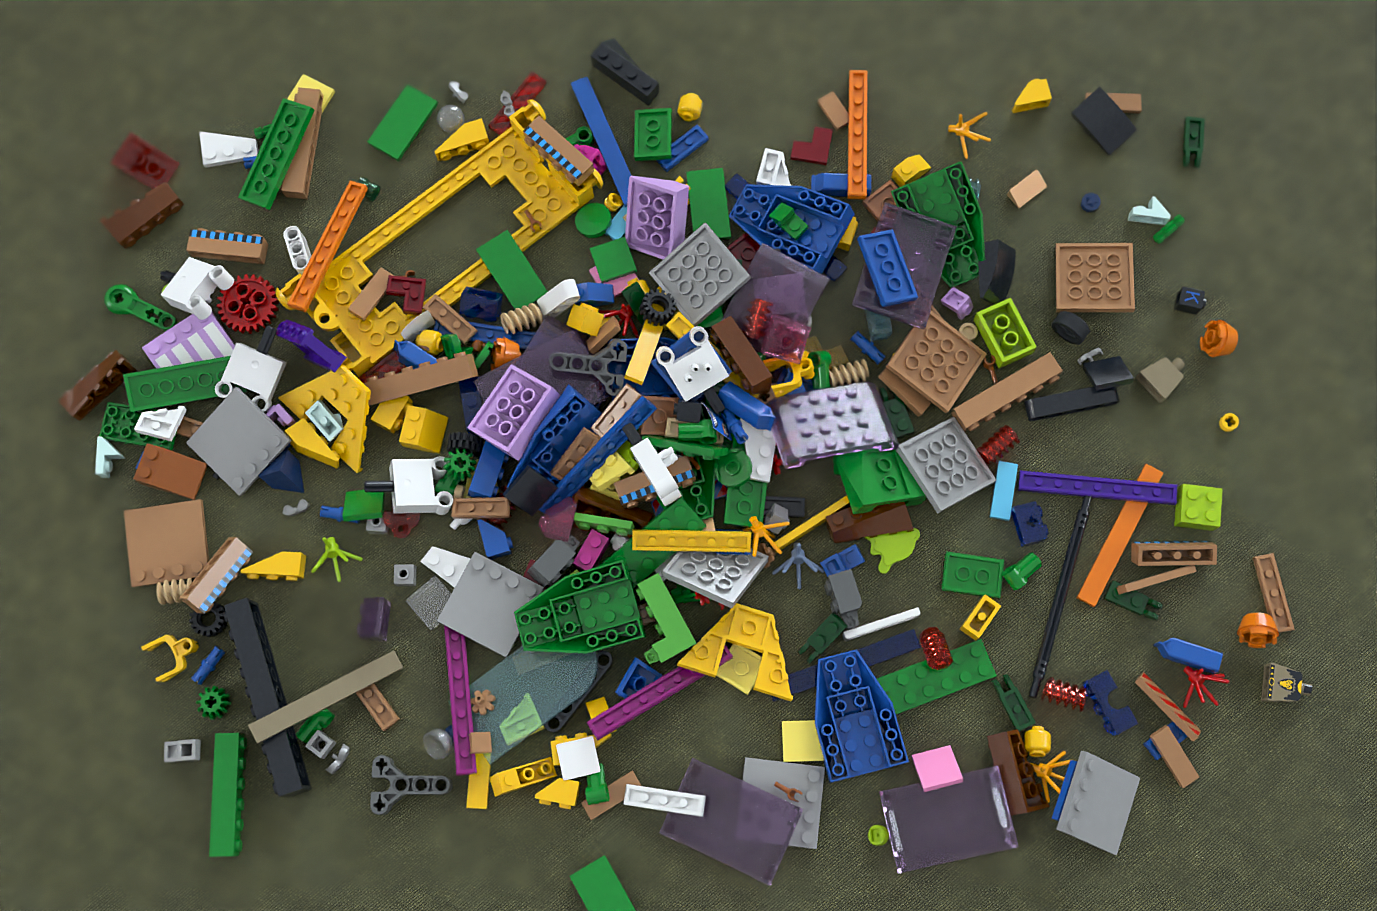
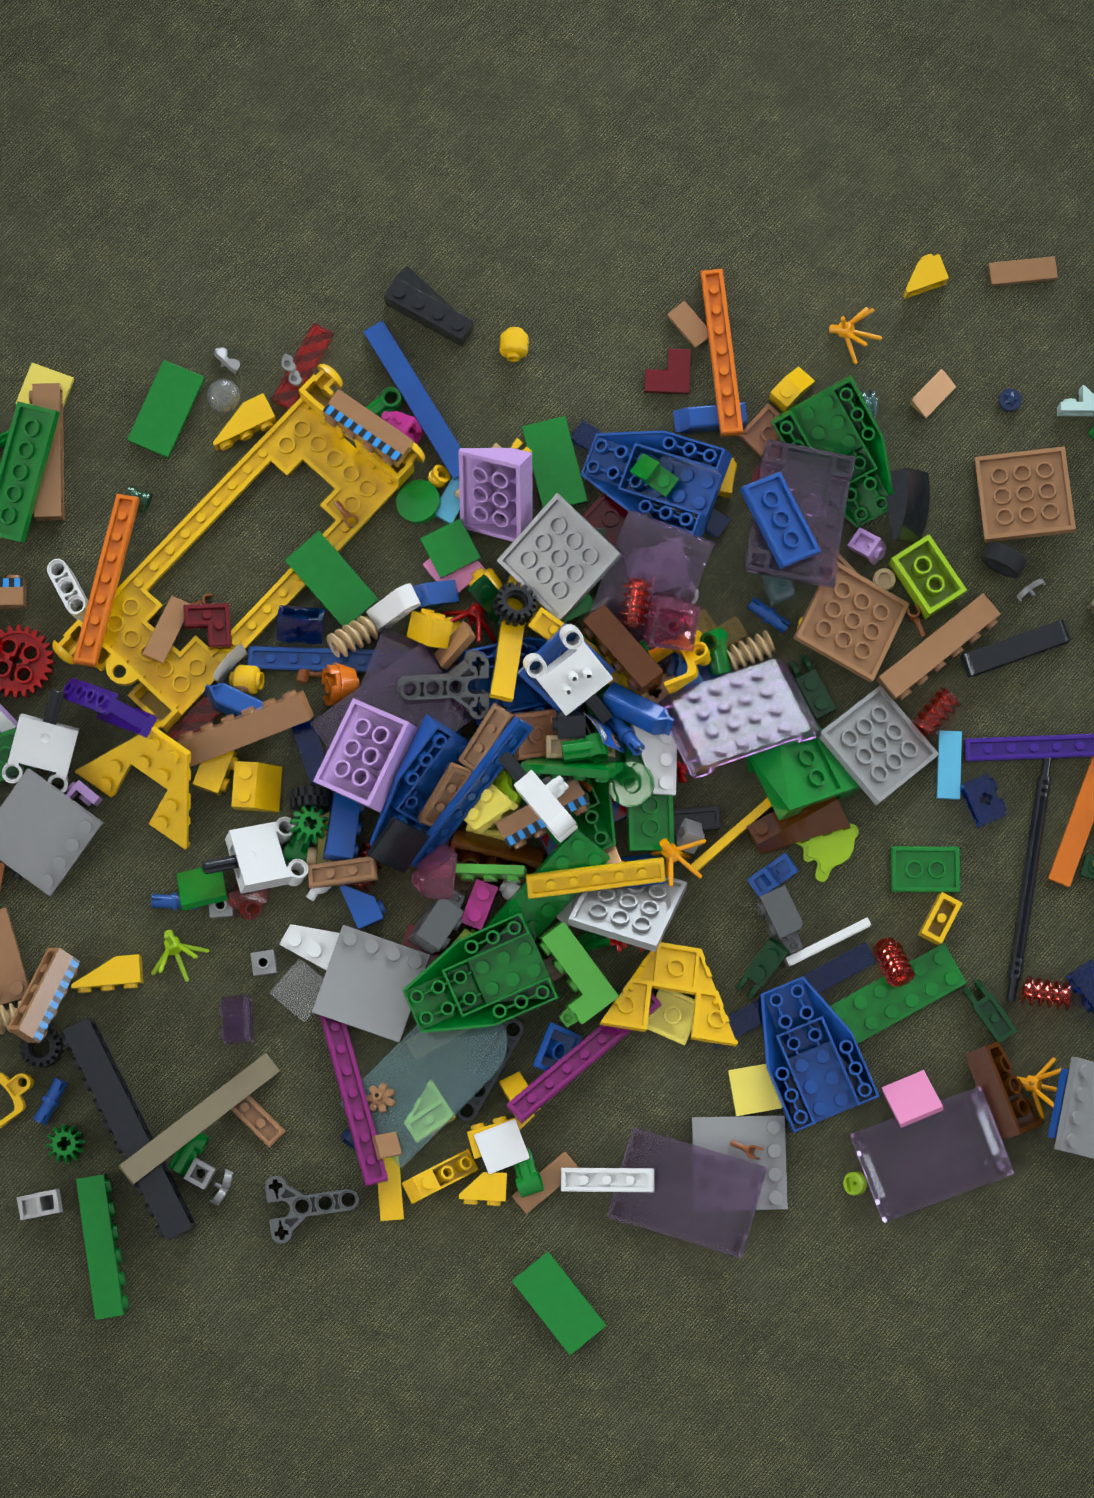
camera: 15 degrees left, 5 degrees up
dark blue slope [258,448,304,493] -> none
light grey piece [282,499,310,517] -> none
yellow slope [285,418,340,468] -> none
light aqua slope [305,400,344,441] -> none
medium nougat tile [423,294,478,345] -> none
clear hair [423,729,453,760] -> none
green slope [440,334,473,360] -> none
green tile [474,340,494,369] -> none
green plate [634,108,672,161] -> none
blue tile [656,125,709,172] -> none
white wing [756,148,791,186] -> none
medium nougat plant [757,543,776,568] -> none
sand blue plant [772,543,825,589] -> none
medium nougat tile [878,367,931,417] -> none
green piece [1002,552,1042,590] -> none
yellow head [1024,726,1051,757] -> none
black slope [1071,86,1137,156] -> none
black tile [1083,356,1134,391] -> none

